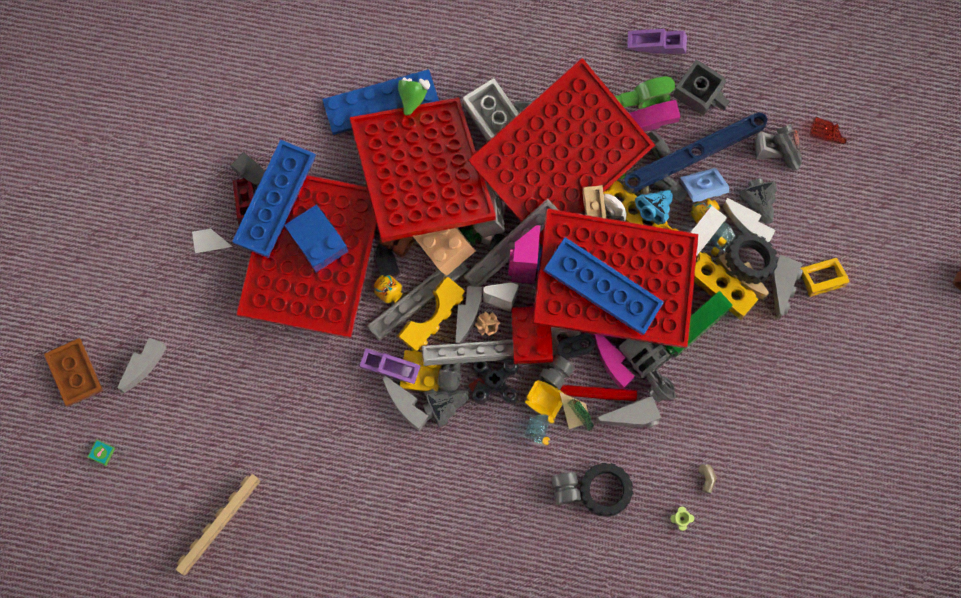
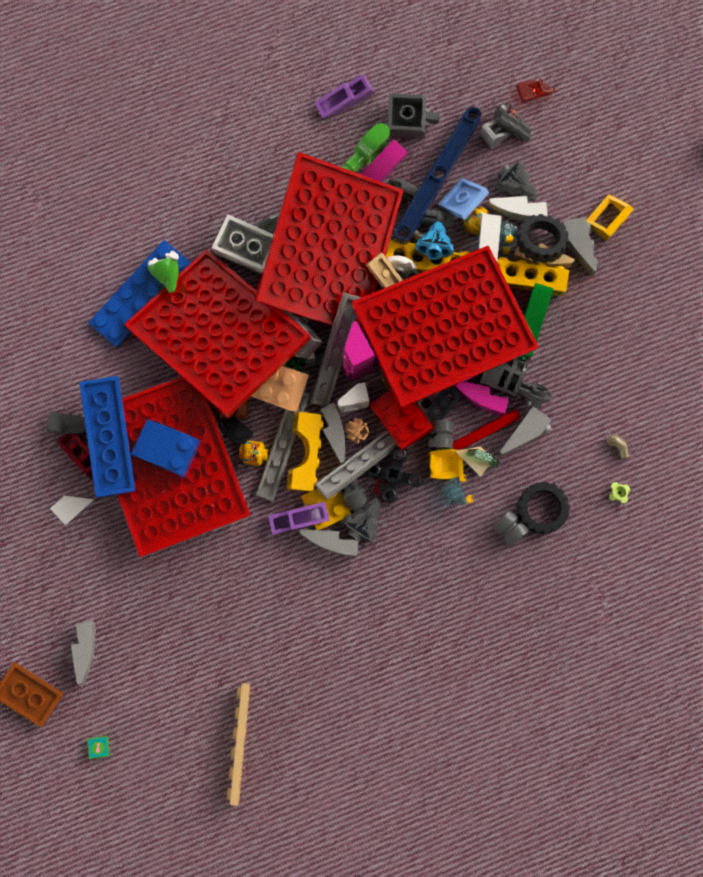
camera: 35 degrees left, 5 degrees up
blue plate [543,237,664,336] -> none

